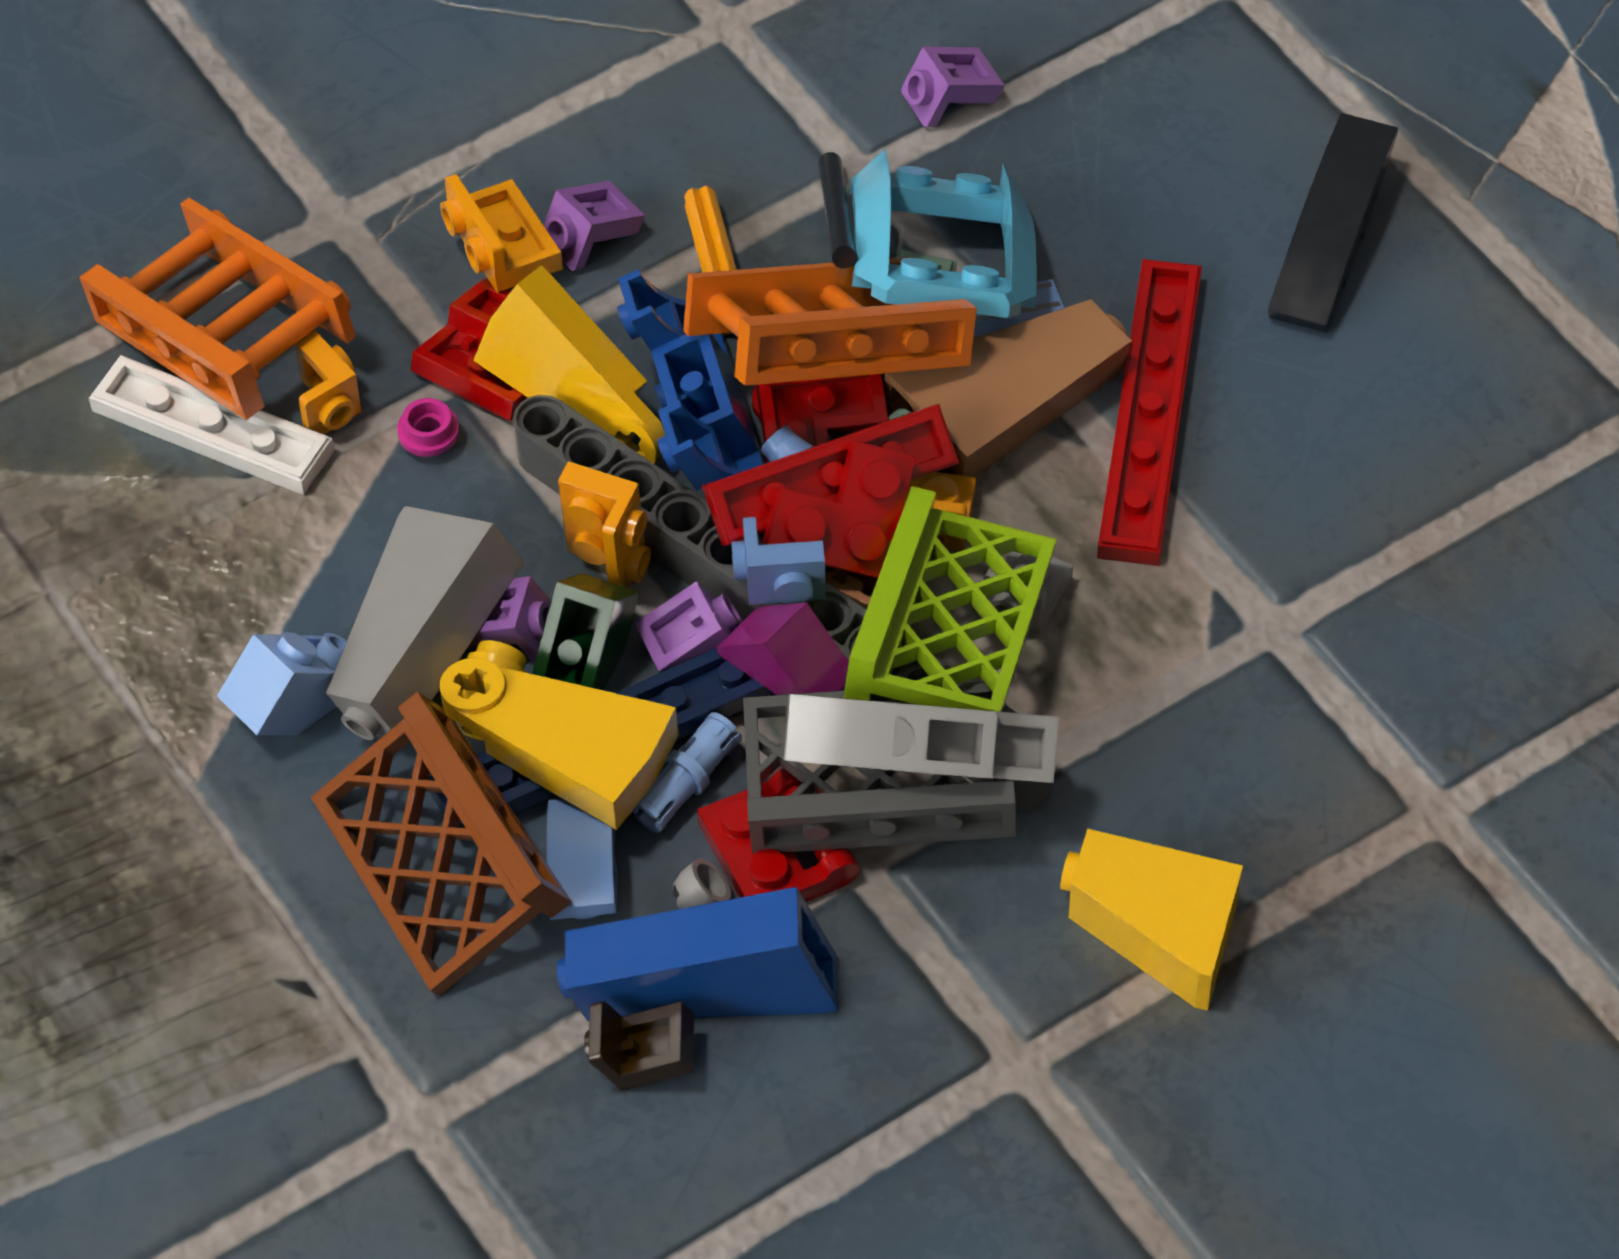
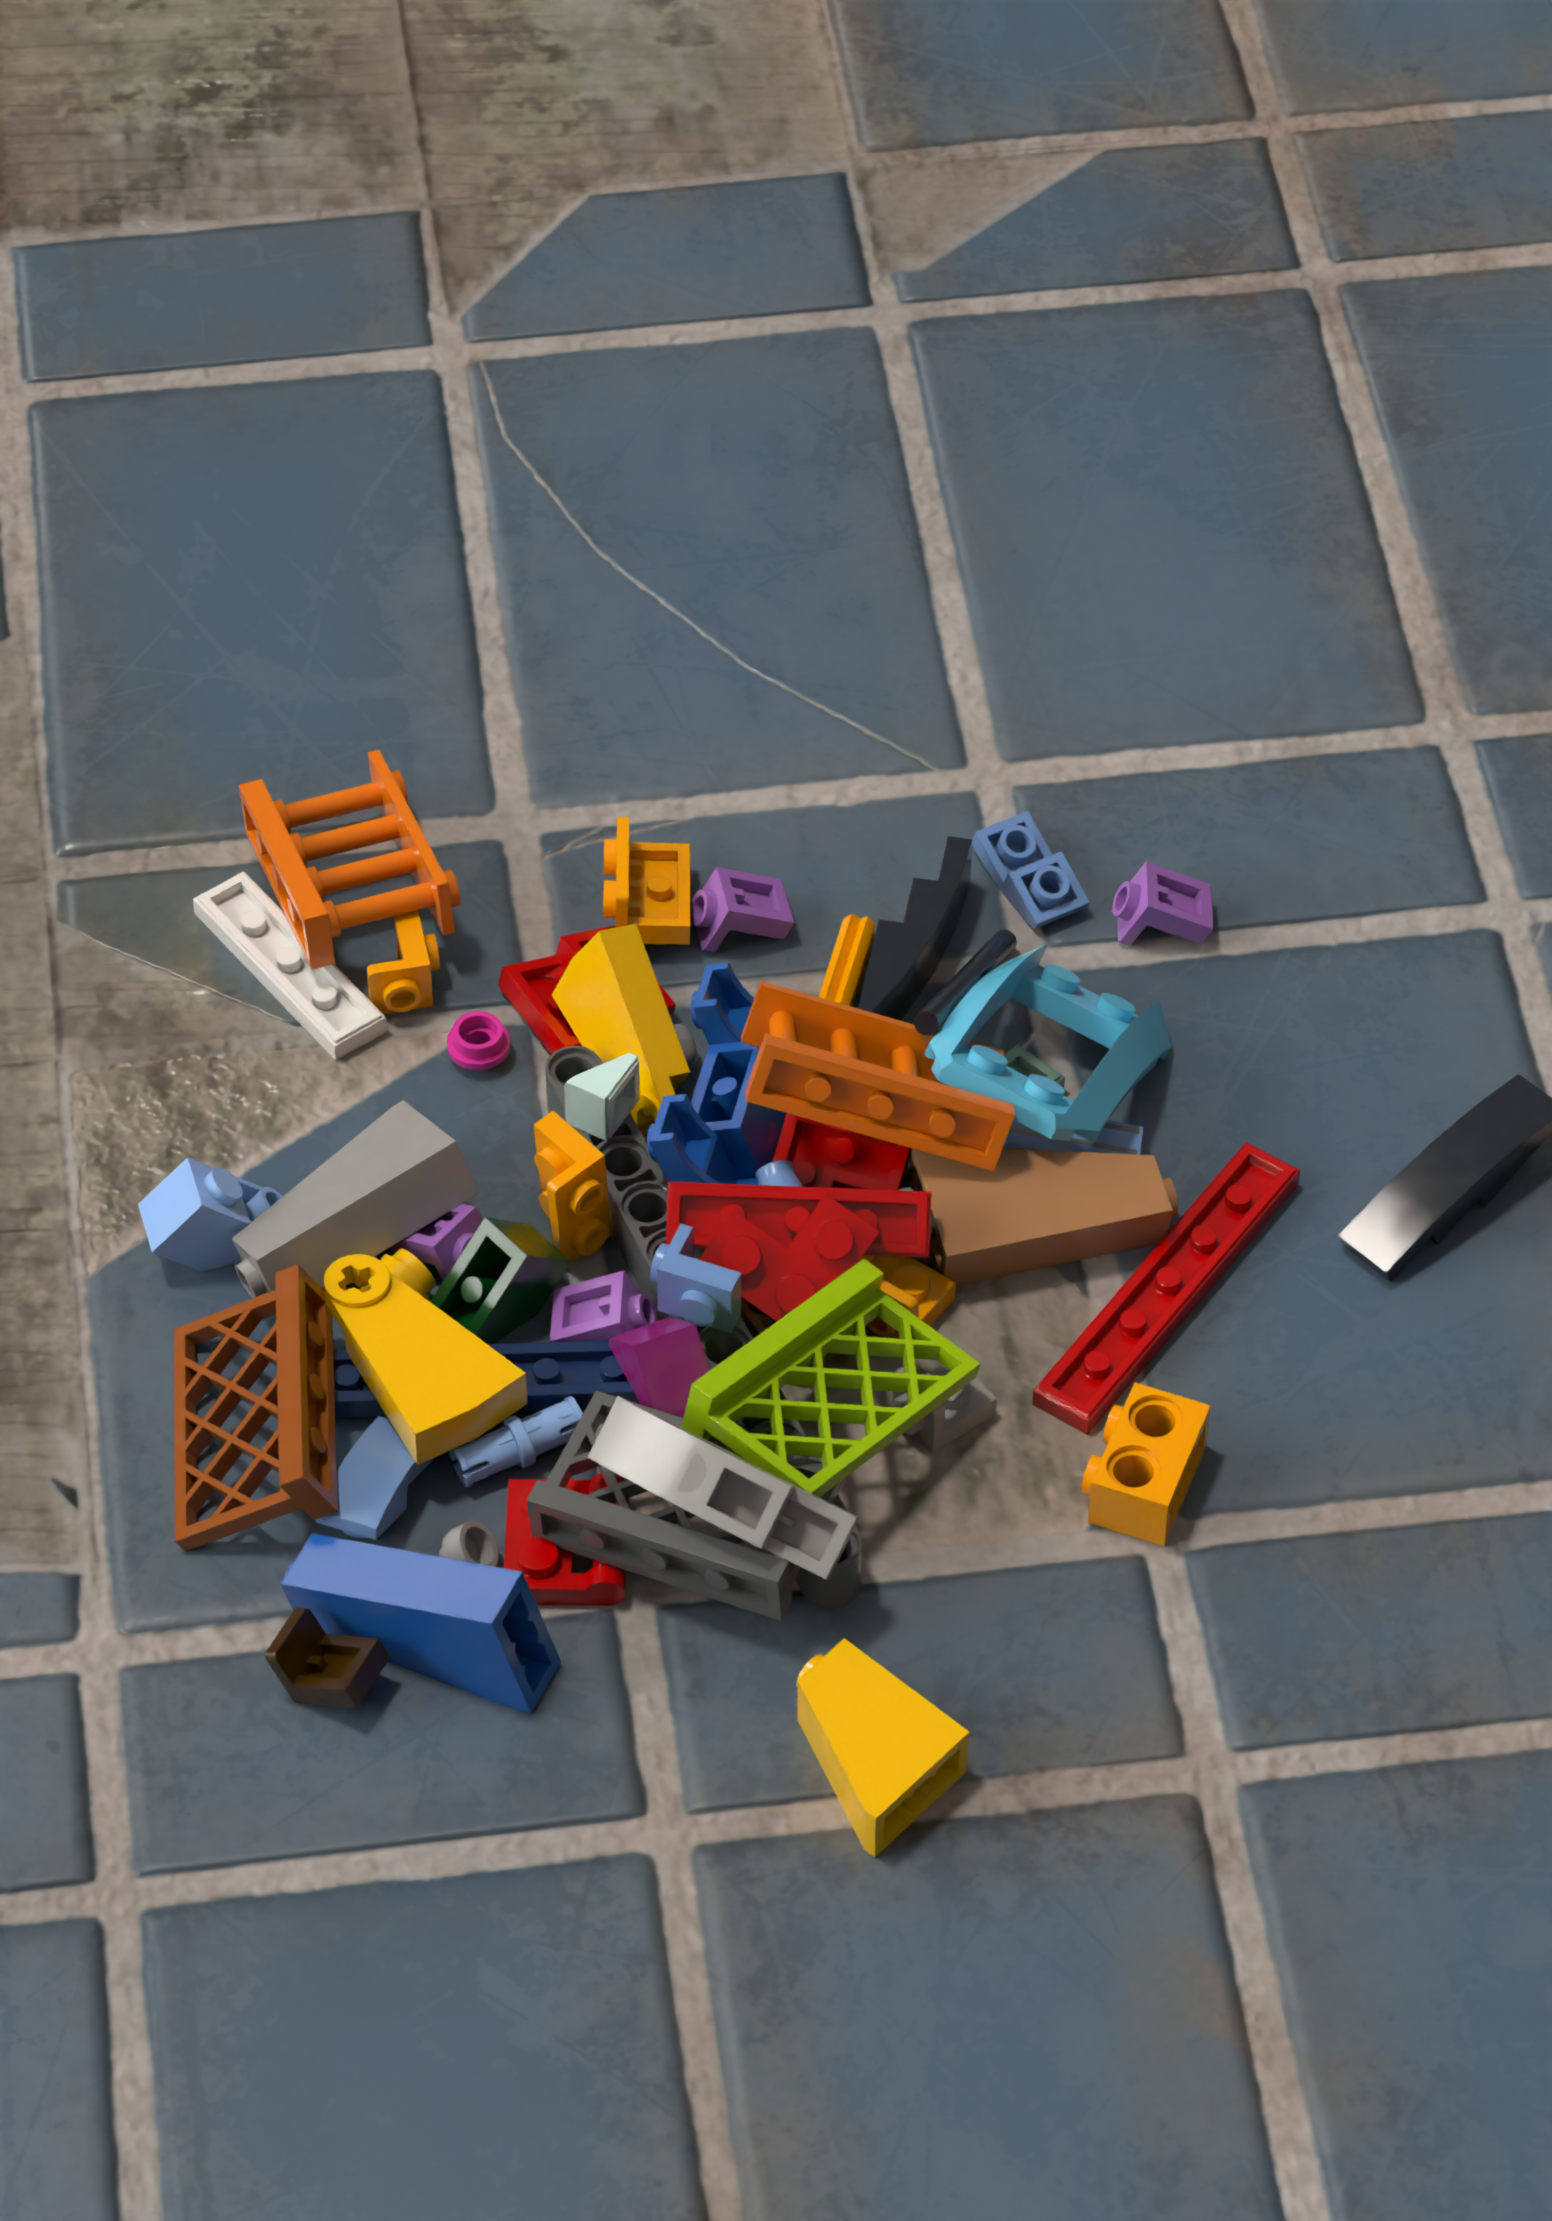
camera: 25 degrees right, 5 degrees down
none -> light aqua slope [564,1053,640,1141]
none -> black slope [858,836,972,1021]
none -> medium blue slope [972,811,1090,929]
none -> light orange brick [1081,1382,1211,1546]

